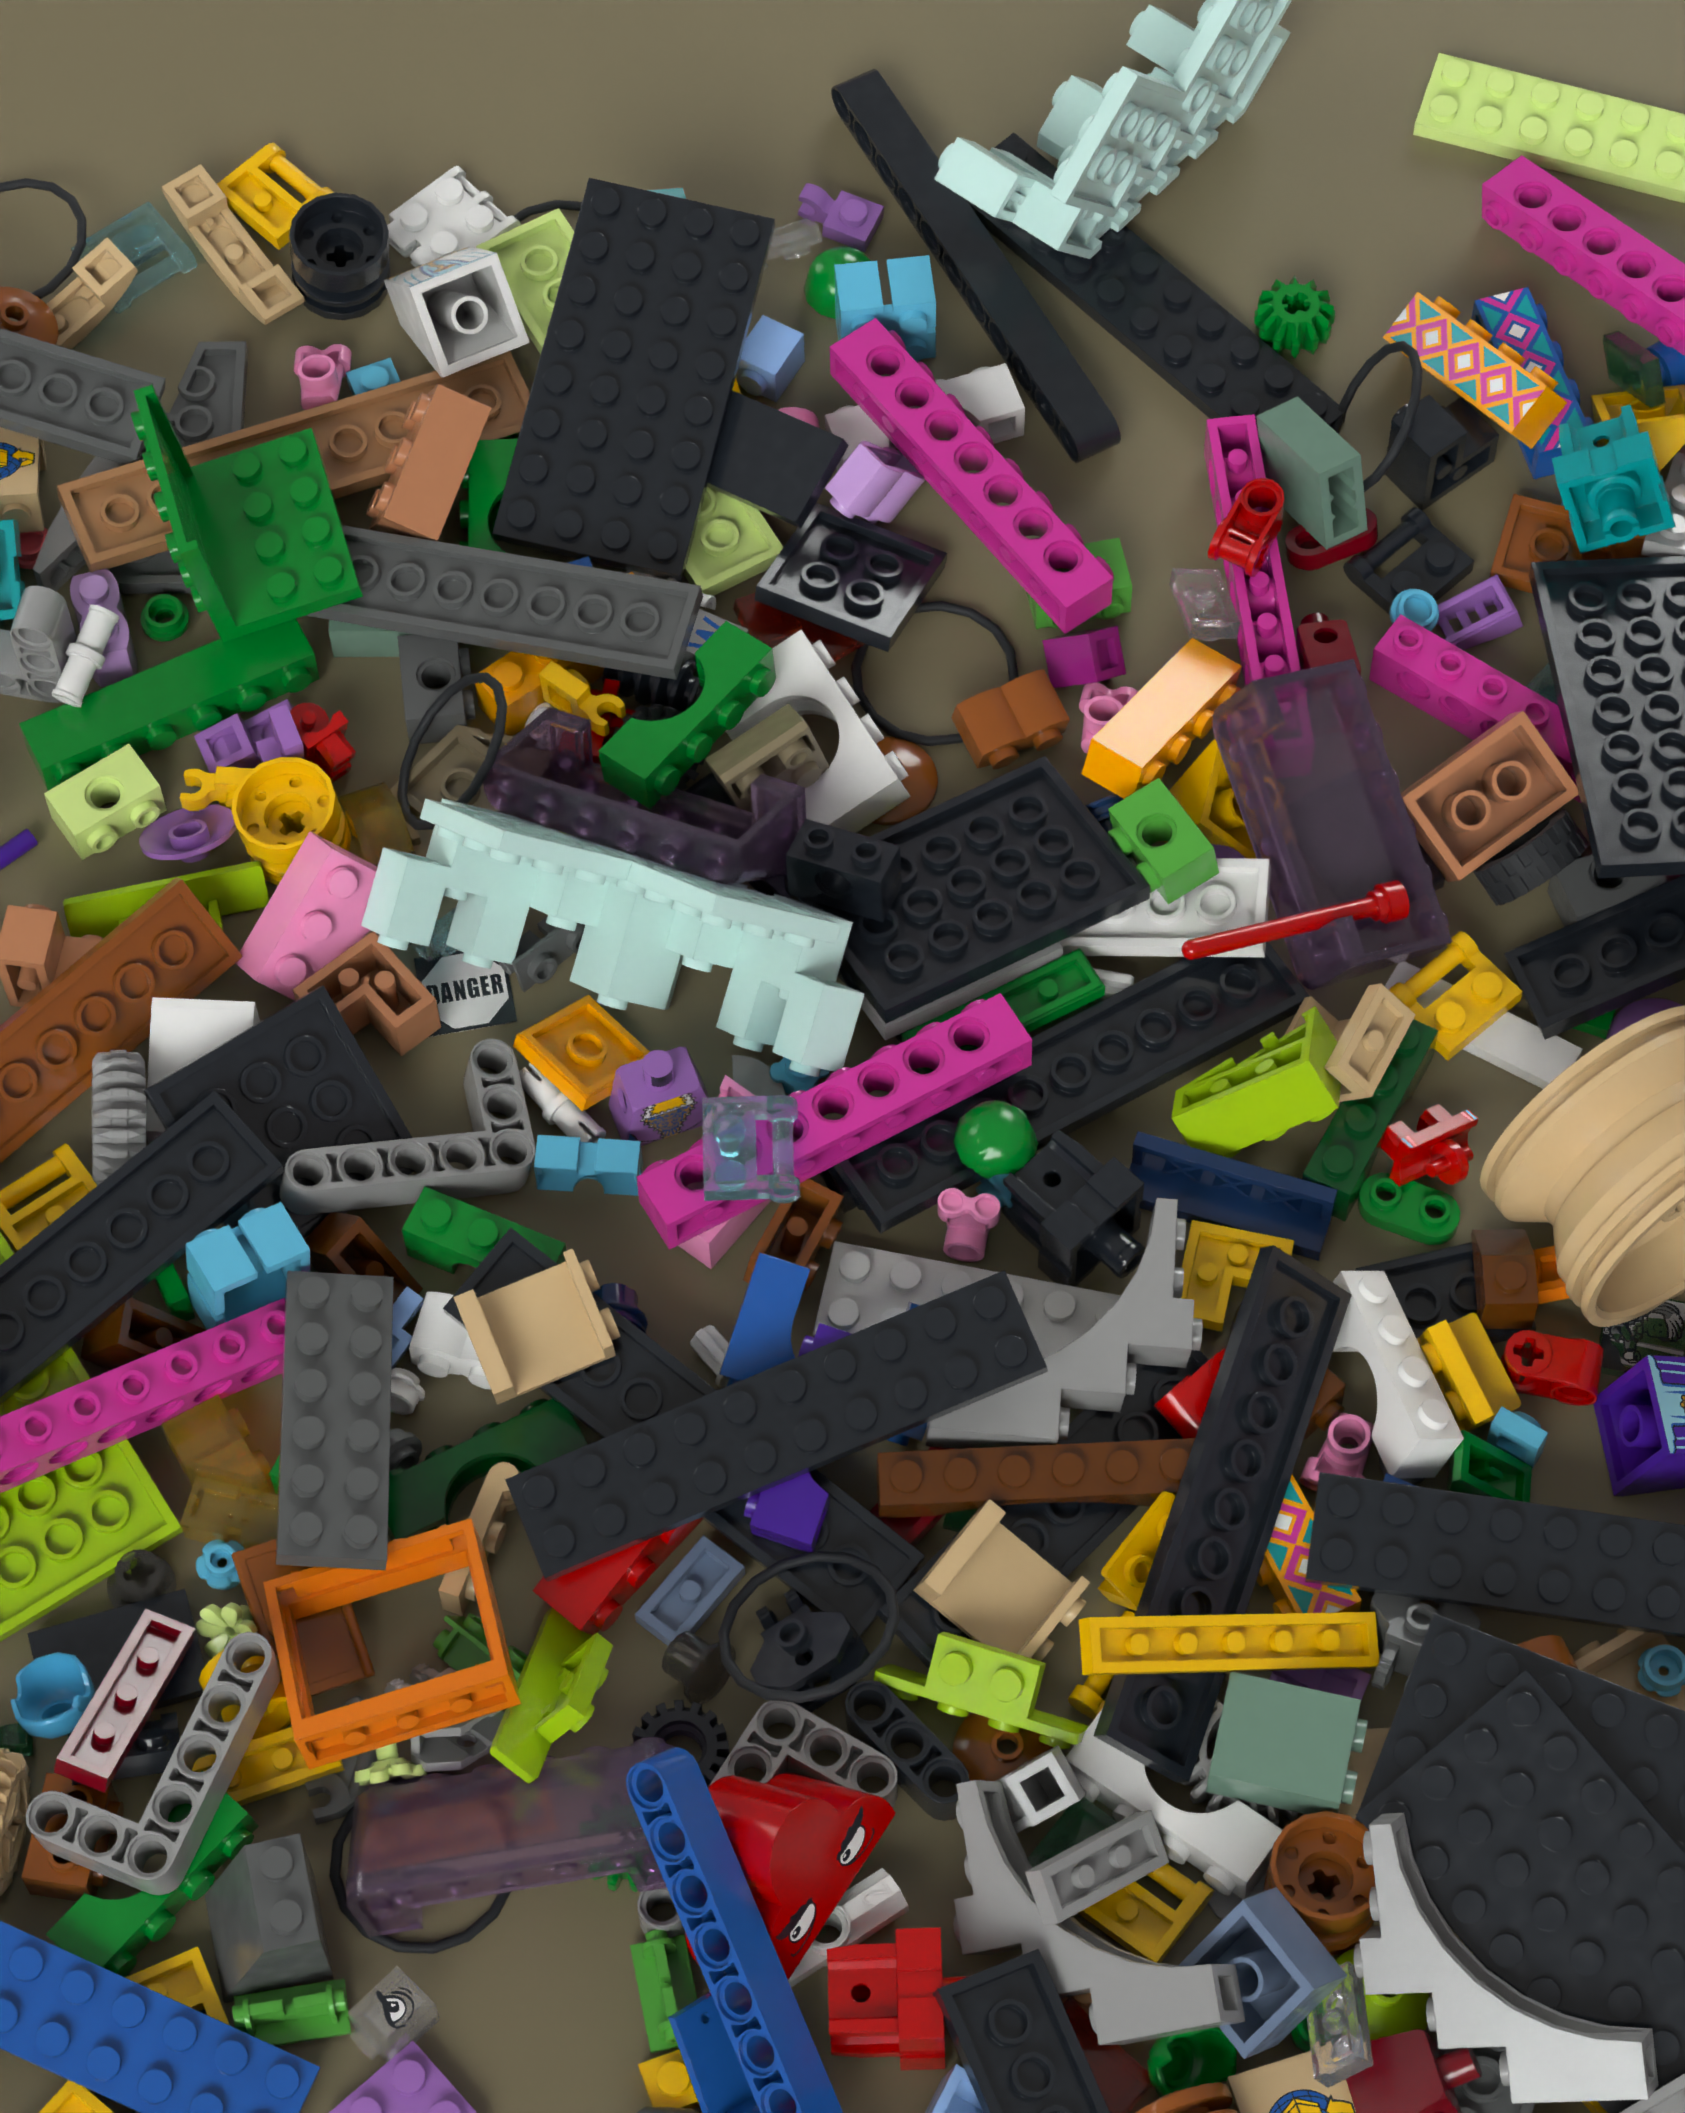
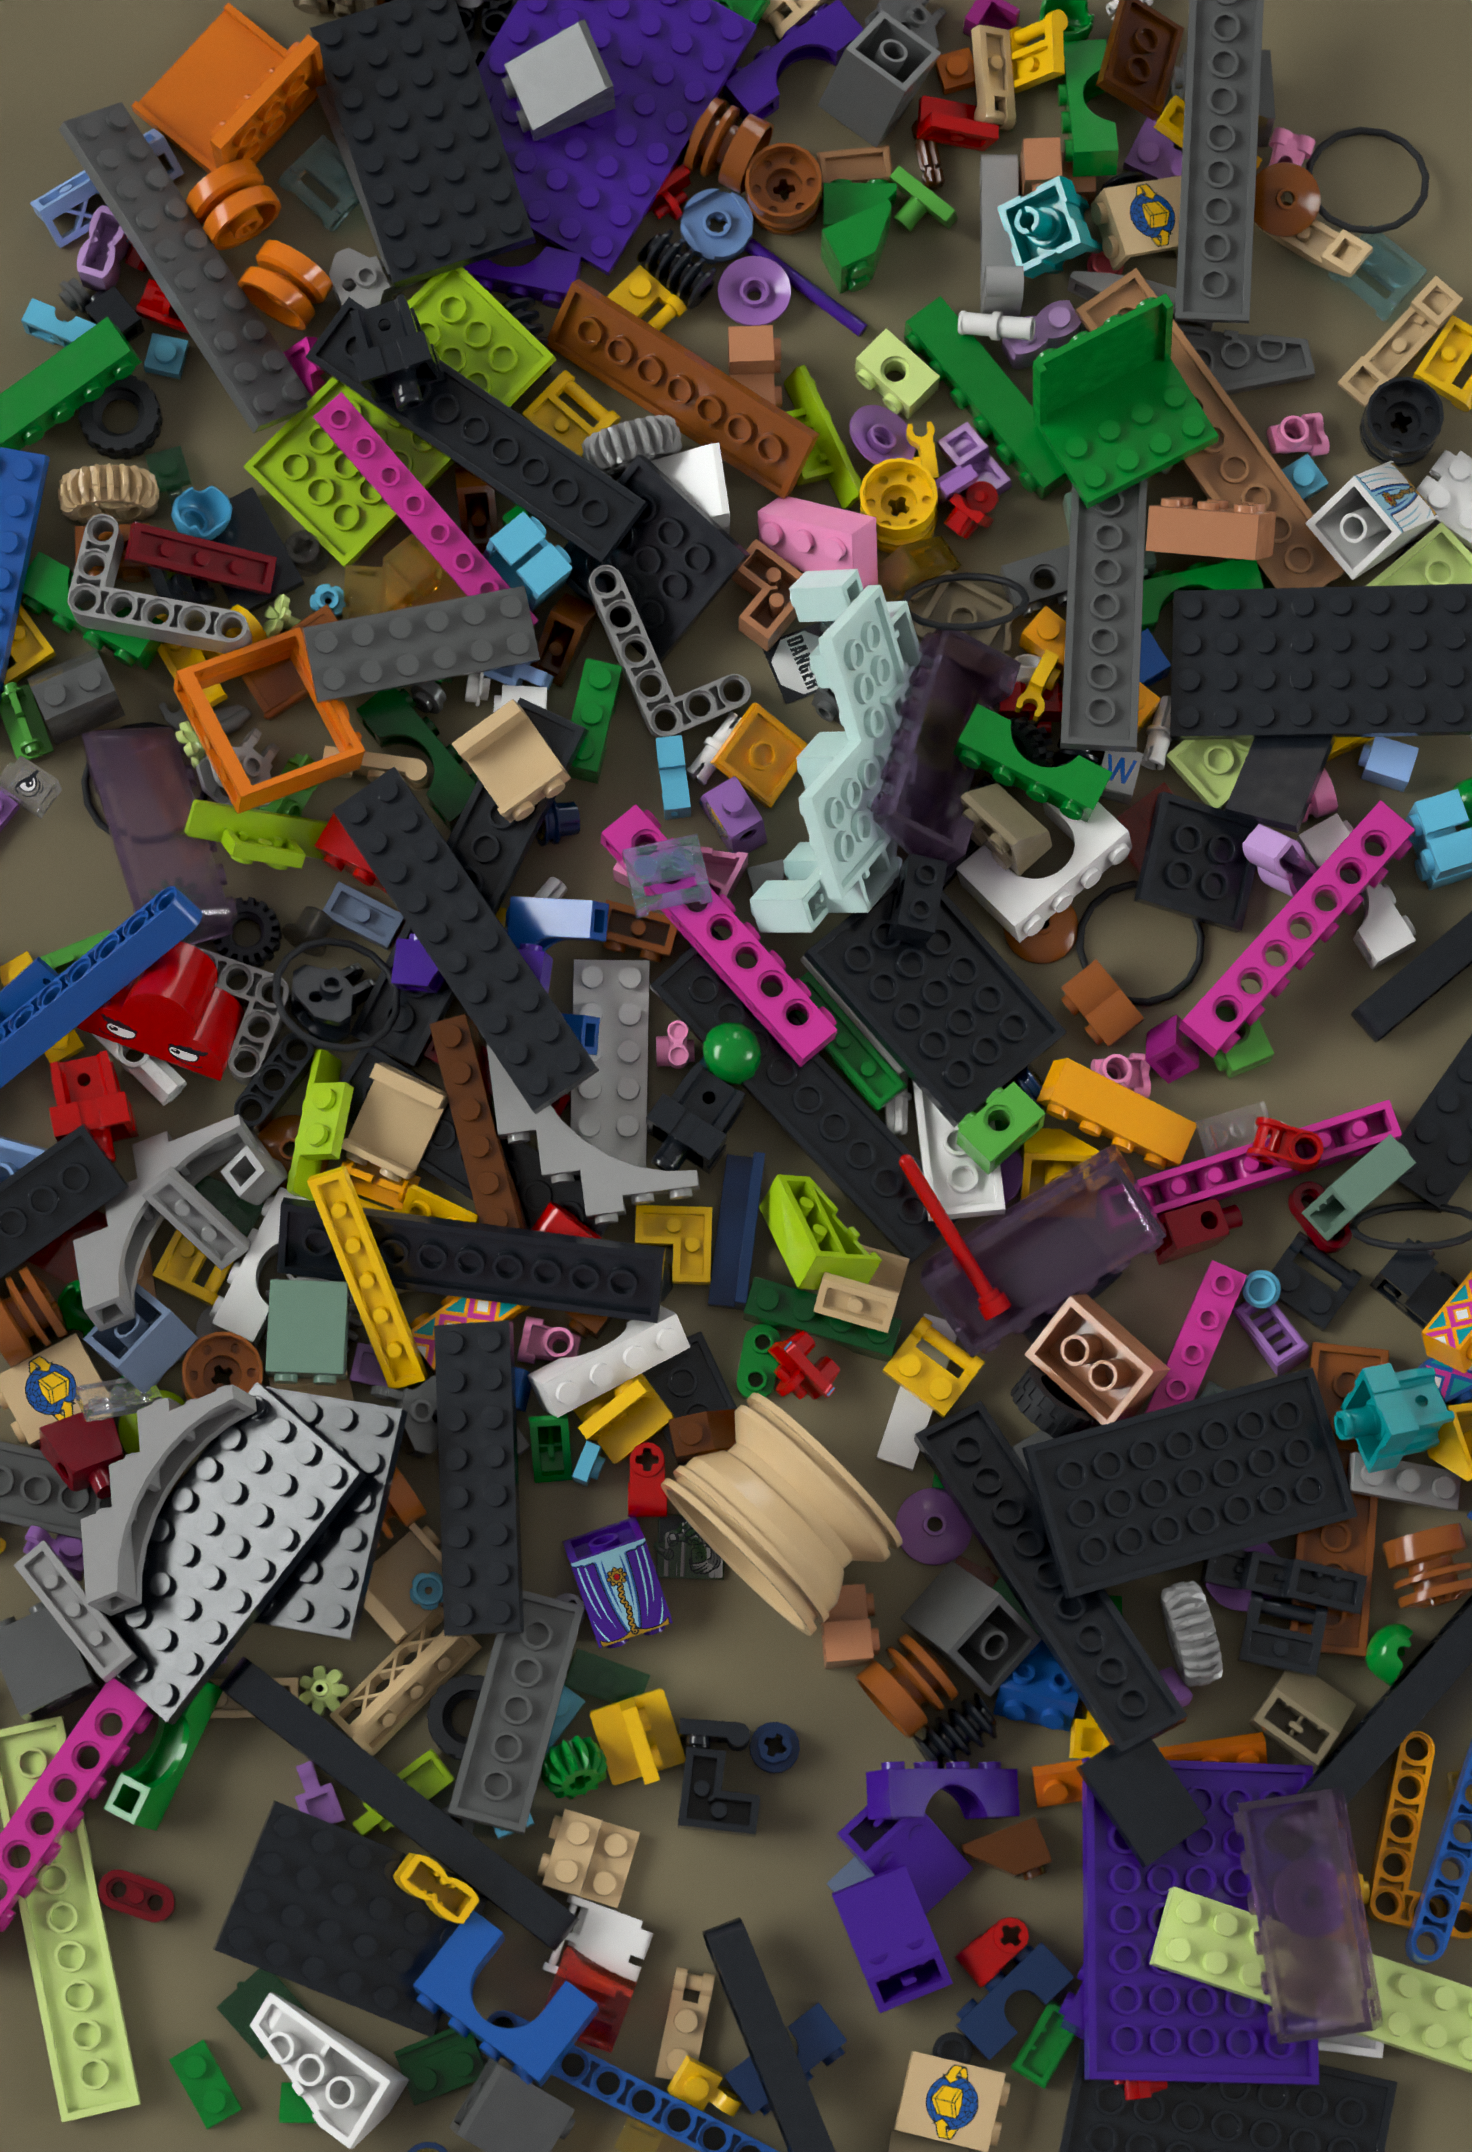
camera: 75 degrees right, 15 degrees up
none -> light orange hinge [341,1158,421,1210]

